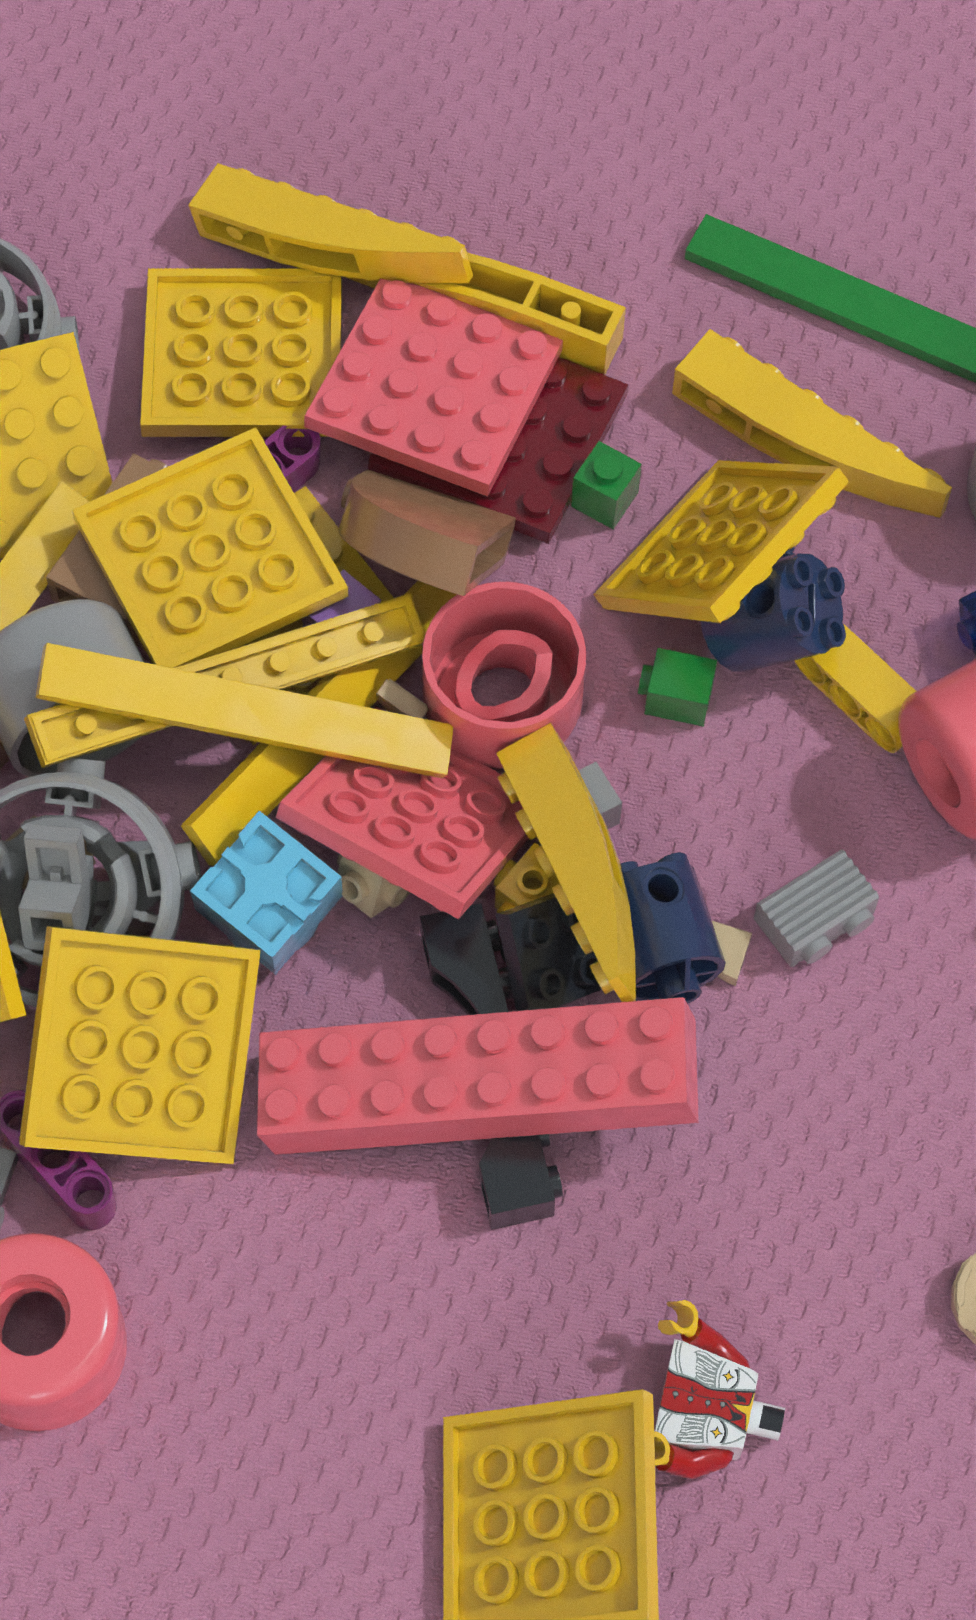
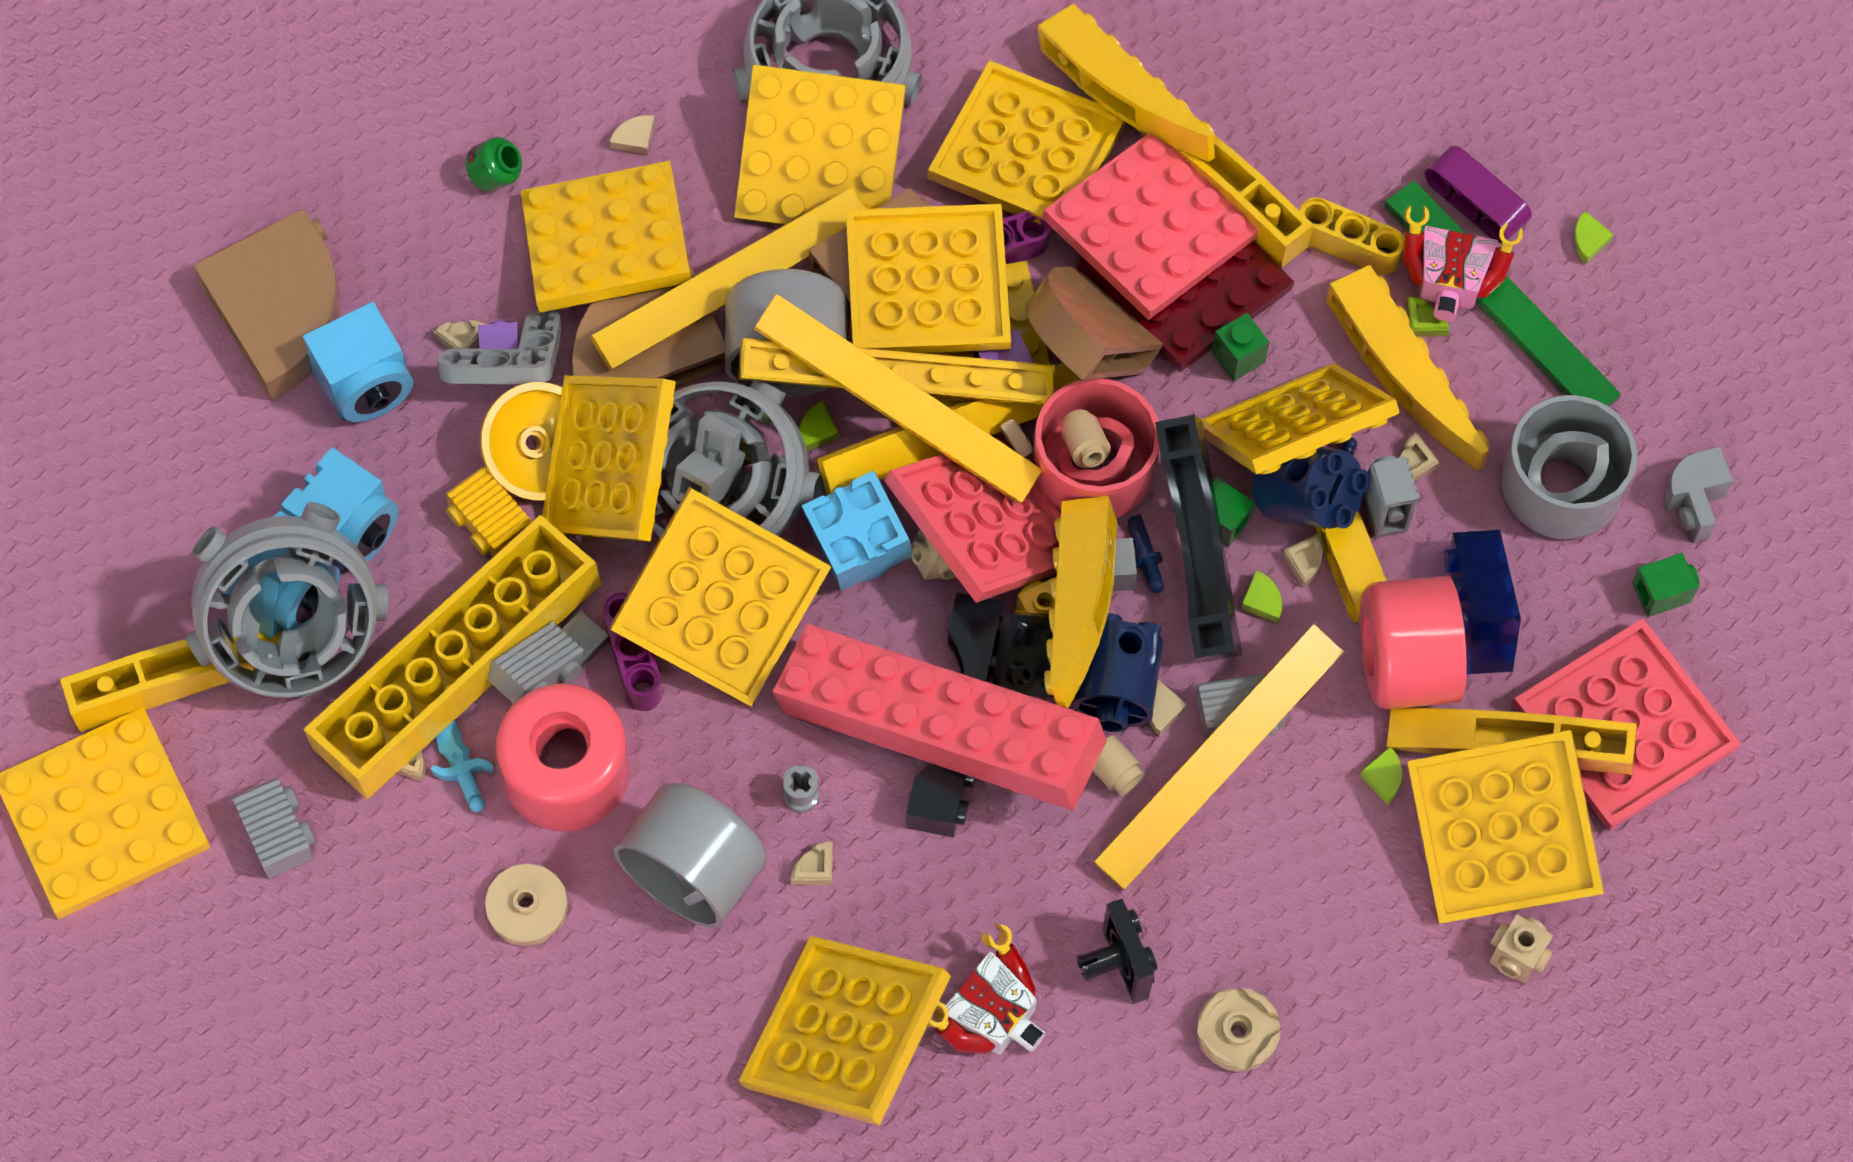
camera: 25 degrees right, 0 degrees up
none -> tan plate [485,863,568,946]
none -> light grey piece [613,782,766,928]
none -> light grey bush [783,765,820,813]
none -> tan tile [791,842,833,885]
none -> lime tile [799,401,839,452]
none -> tan brick [1061,409,1111,468]
none -> black plate [1076,898,1158,1004]
none -> yellow tile [1093,624,1344,890]
none -> tan brick [1093,735,1145,796]
none -> dark blue piece [1128,514,1164,593]
none -> black arch [1155,414,1243,662]
none -> lime tile [1241,570,1282,623]
none -> tan tile [1283,533,1323,587]
none -> yellow beam [1300,197,1404,275]
none -> light grey brick [1362,455,1420,538]
none -> tan tile [1400,433,1439,482]
none -> torso [1403,205,1524,322]
none -> lime tile [1406,297,1449,337]
none -> magenta beam [1424,146,1532,244]
none -> lime tile [1574,211,1614,264]

